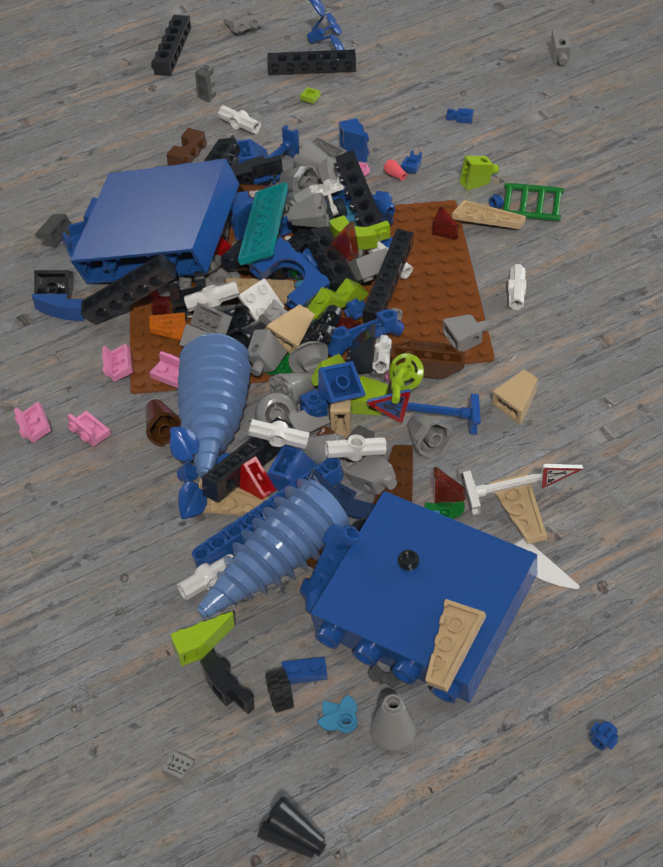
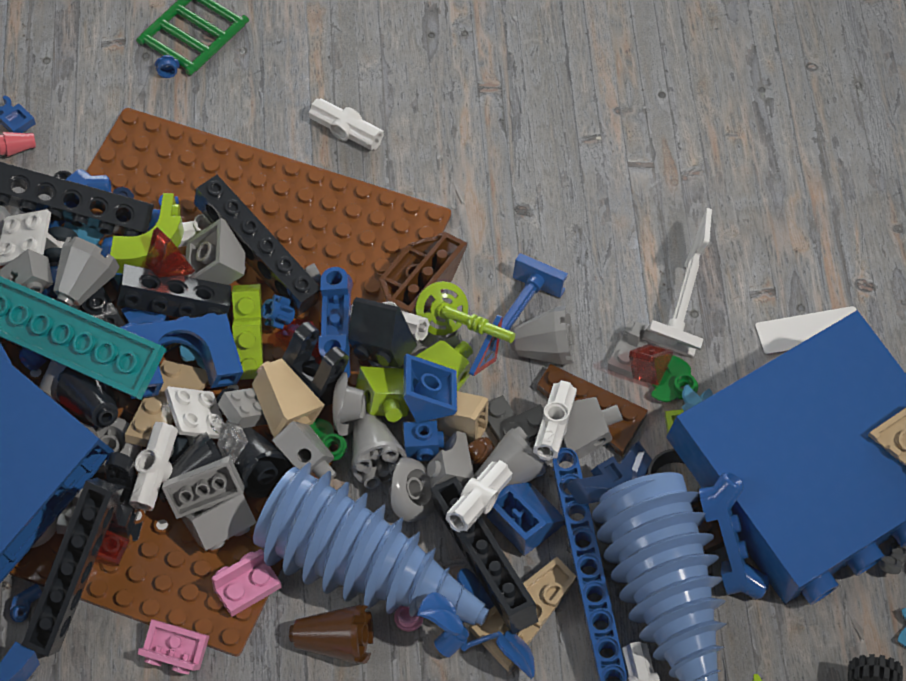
camera: 65 degrees left, 10 degrees up
orange wing [149,313,186,341] -> none
red slope [240,456,276,499] -> none
blue plate [282,657,328,684] -> none
black plate [398,550,420,571] -> none
clear red slope [432,206,459,239] -> none
light grey torso [443,314,489,352] -> none
tan wing [452,200,526,229] -> none
lime torso [459,155,499,191] -> none
tan wing [489,473,547,544] -> none
tan slope [492,369,538,424] -> none
none -> clear plate [210,415,248,463]

